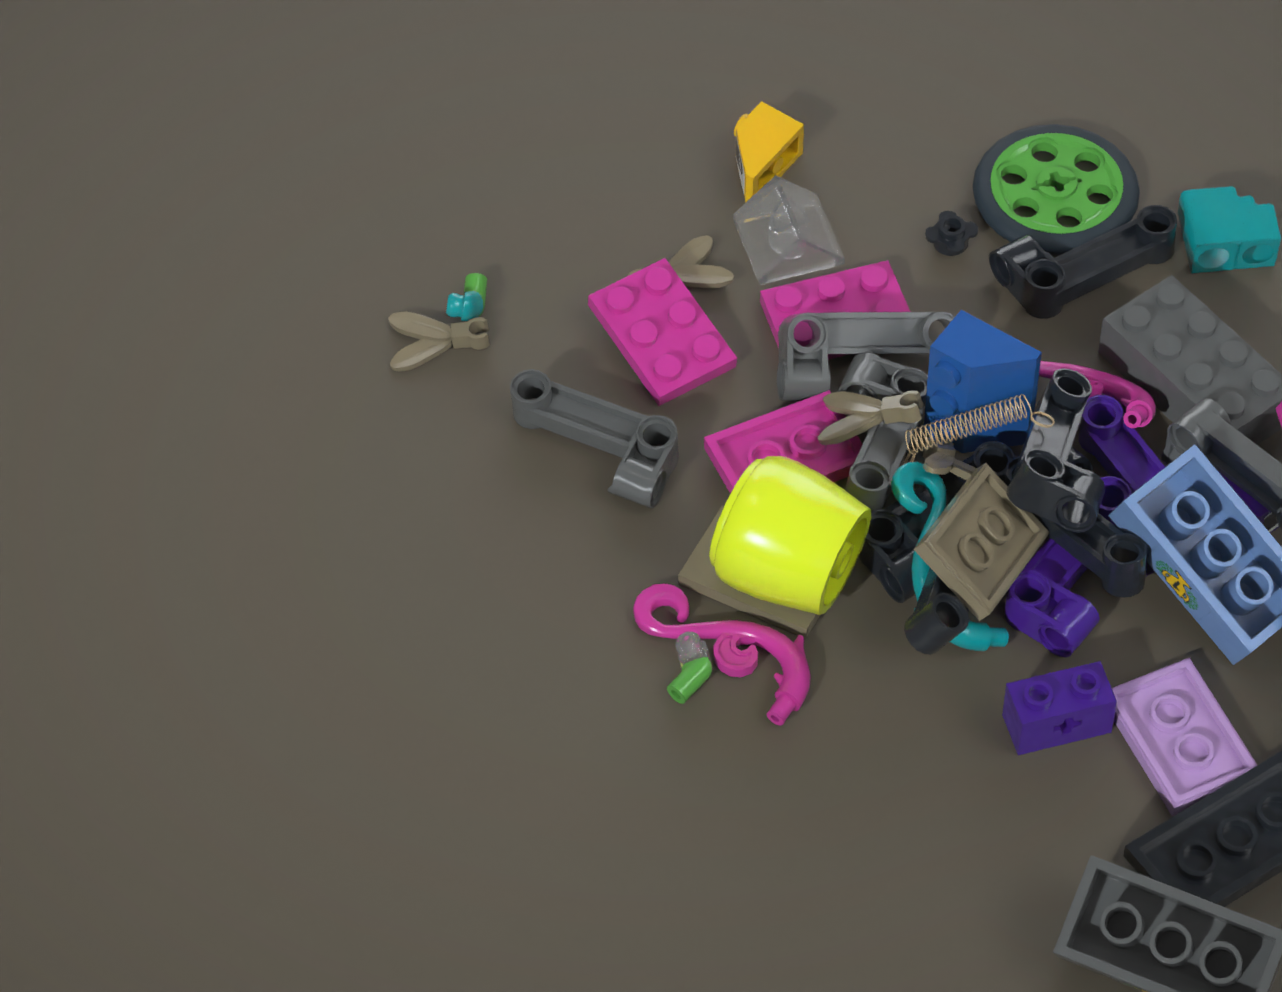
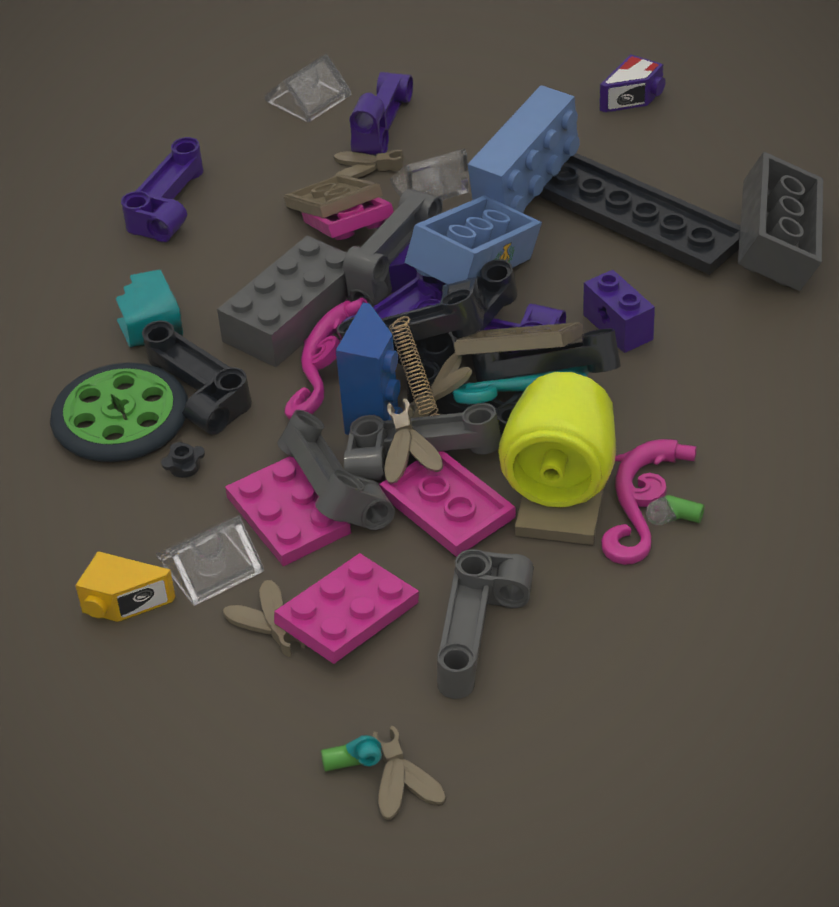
camera: 105 degrees left, 10 degrees down
lavender tile [1112,658,1257,817] -> none

